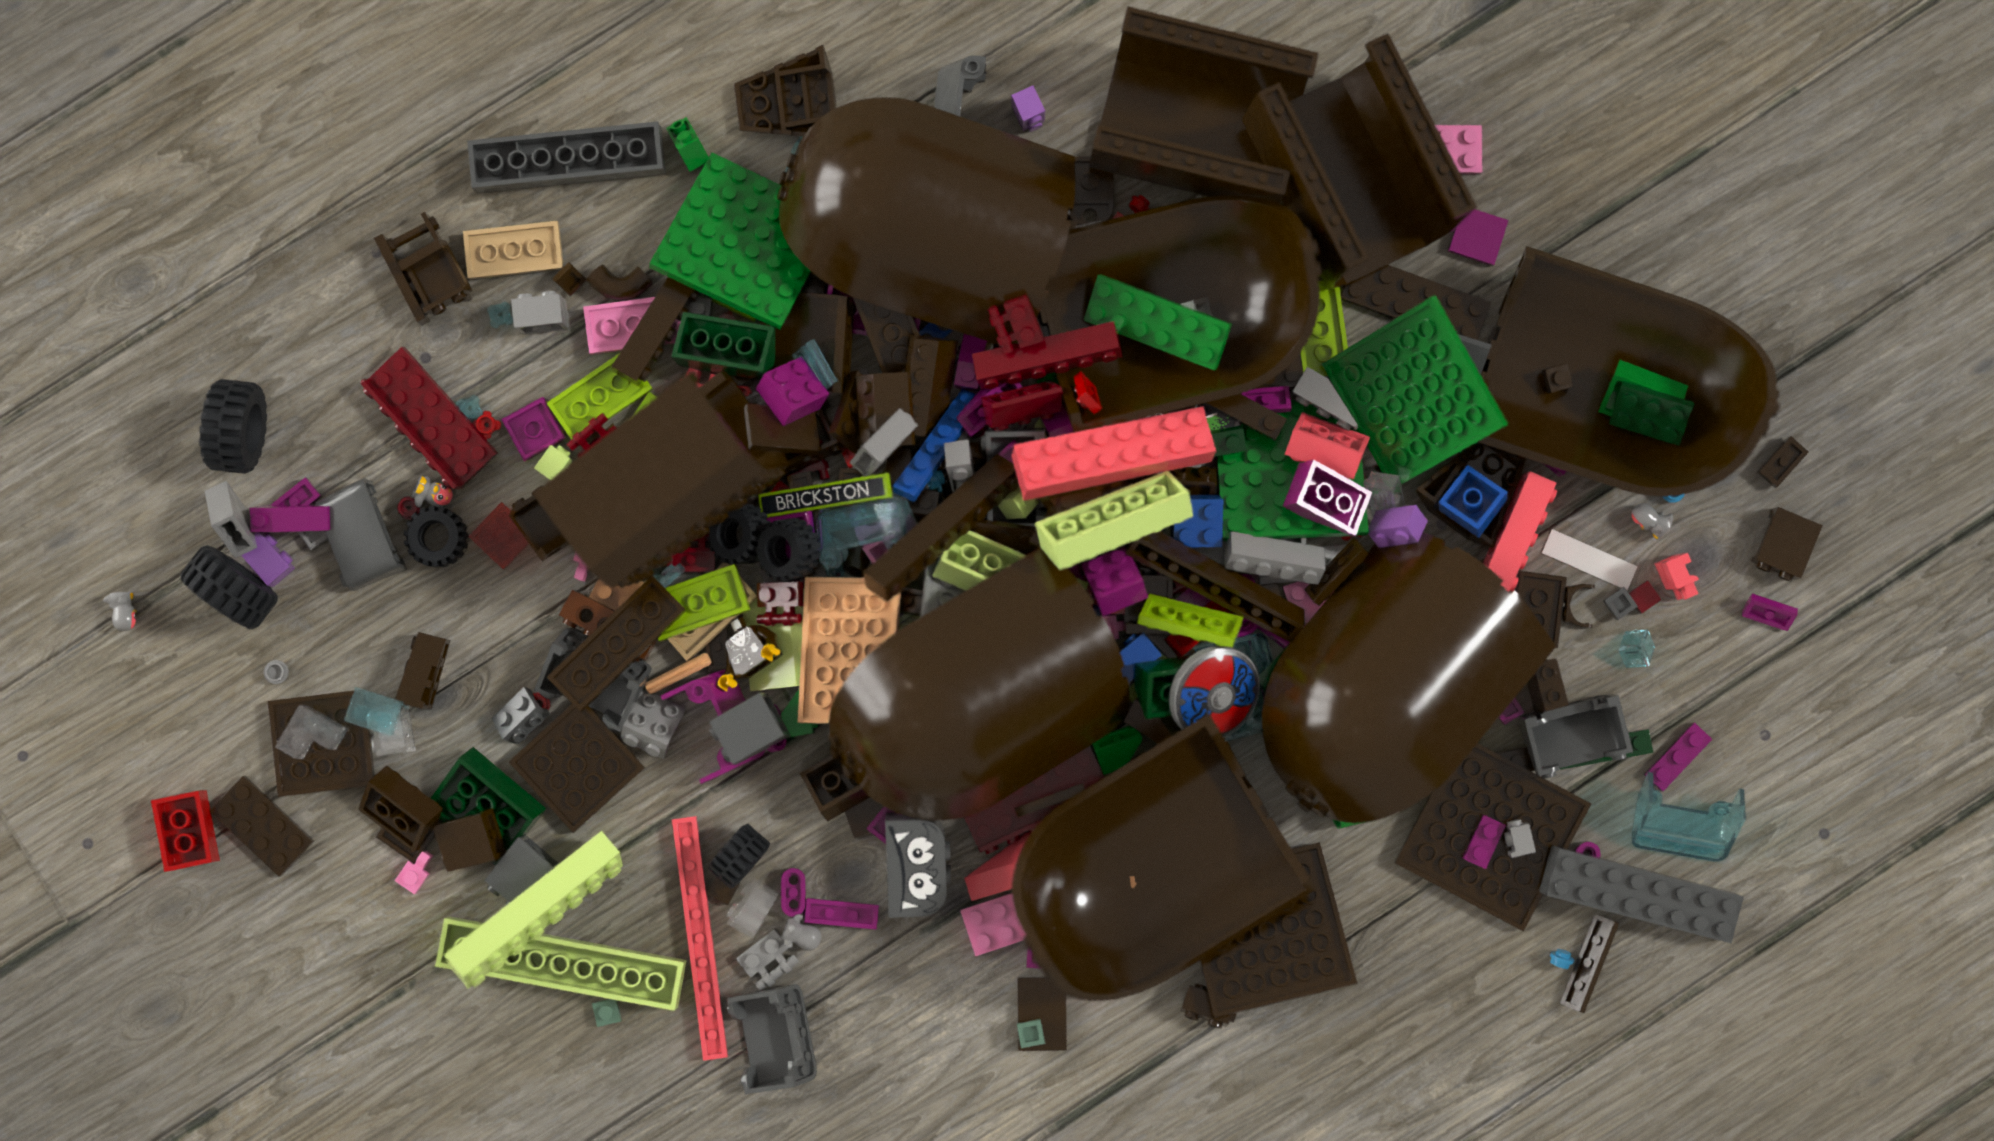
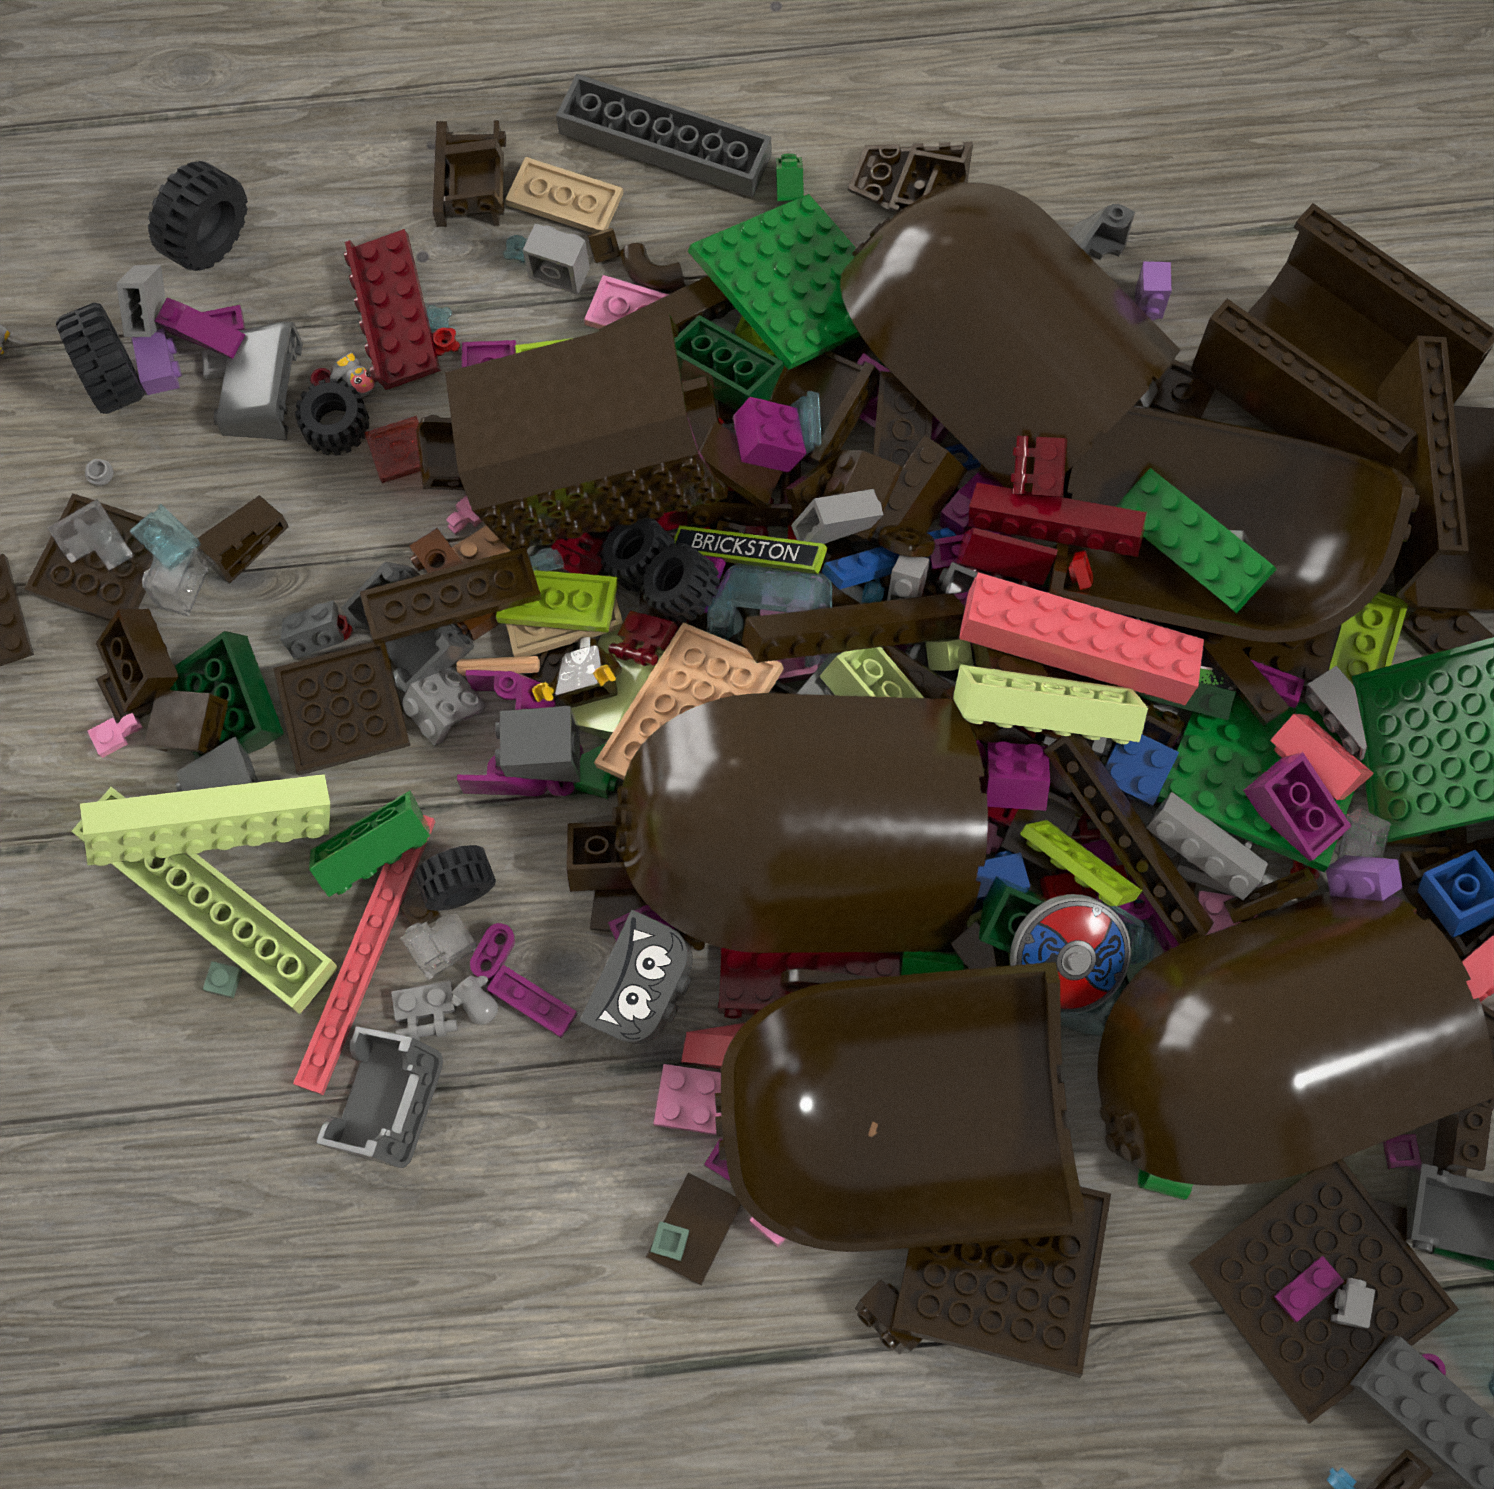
camera: 30 degrees right, 15 degrees down
none -> green slope [309,790,430,897]
none -> dark brown tile [878,525,936,557]

